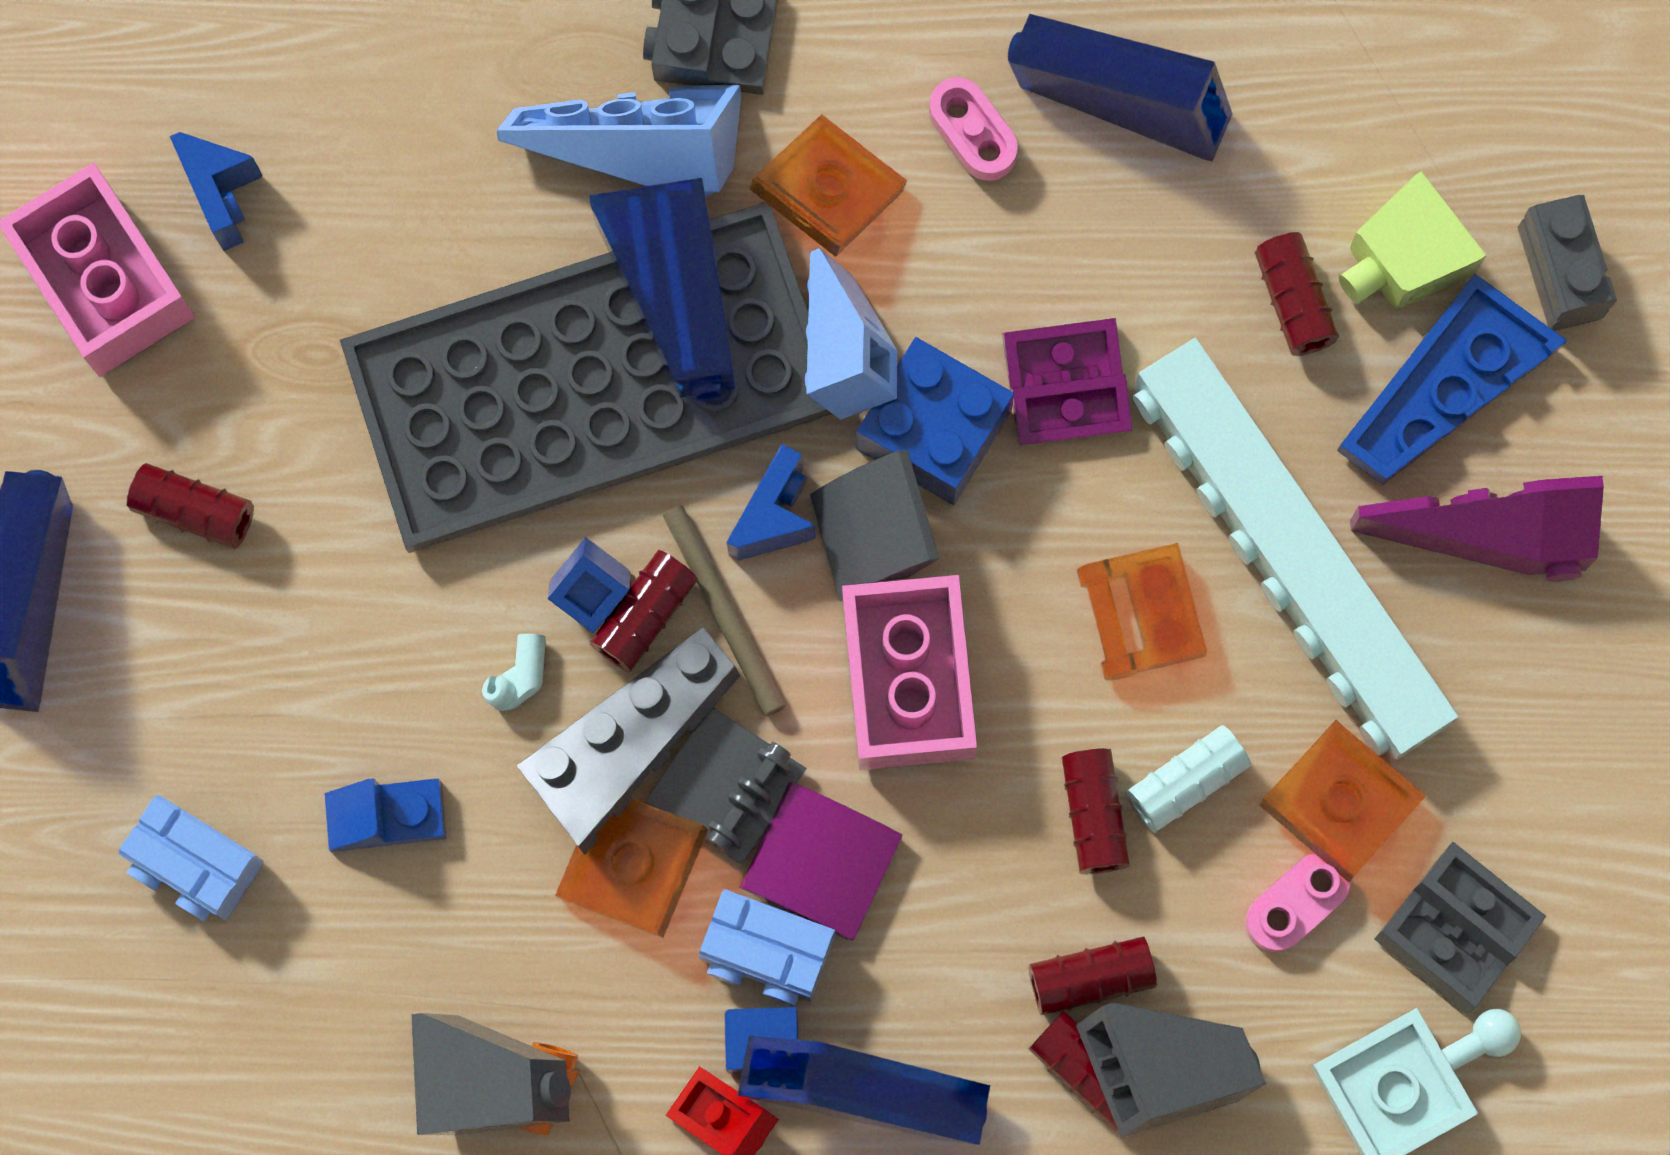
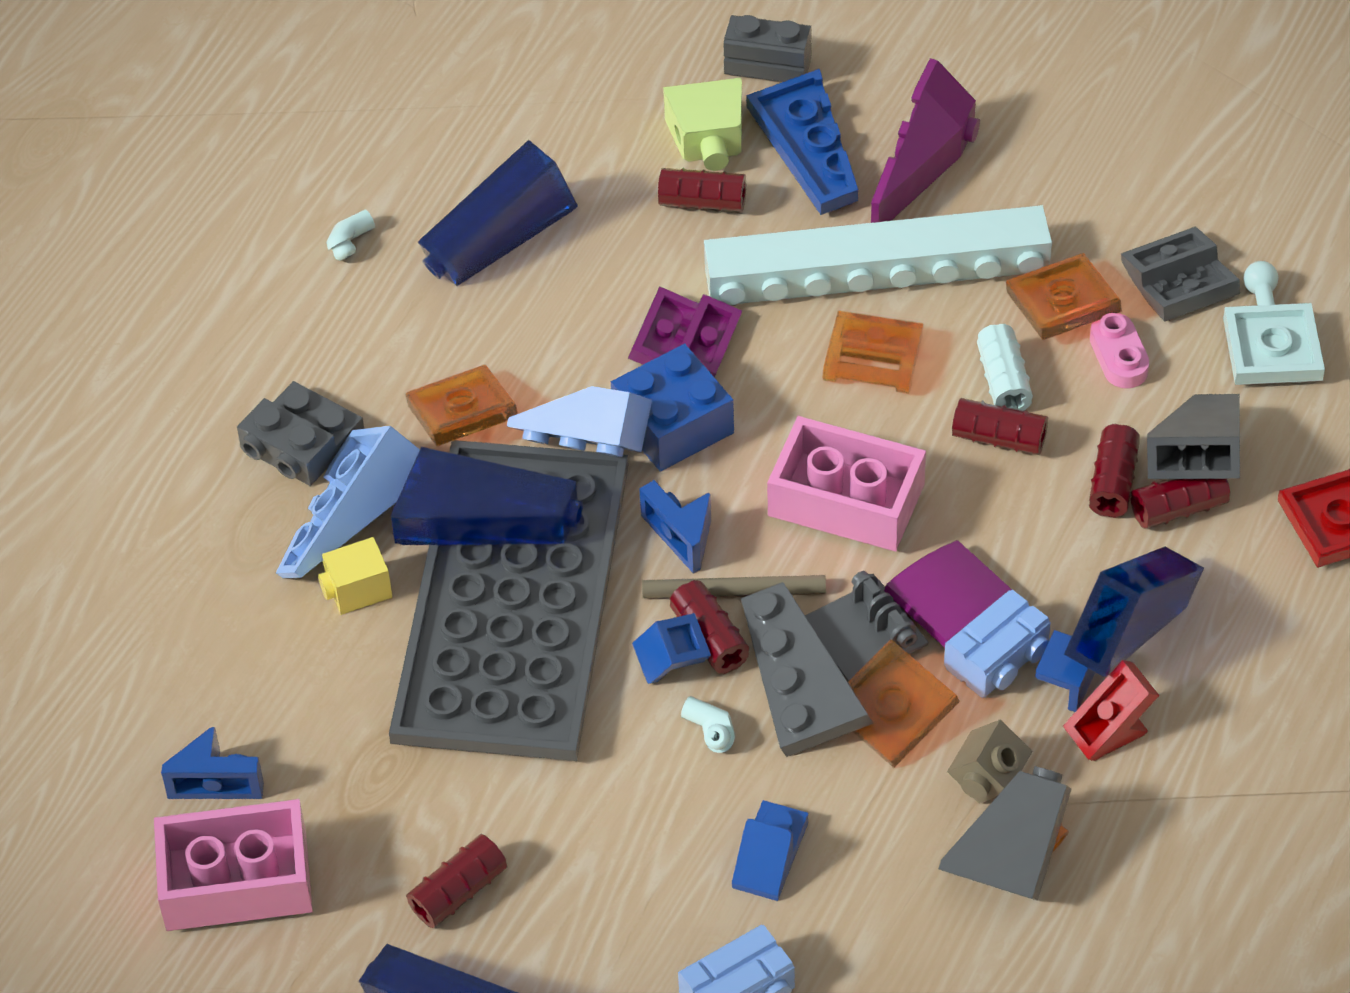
camera: 65 degrees left, 25 degrees down
dark grey slope [810,450,939,601] -> none
bright pink plate [929,77,1018,181] -> none
none -> light yellow brick [318,537,393,615]
none -> dark tan brick [947,719,1033,803]

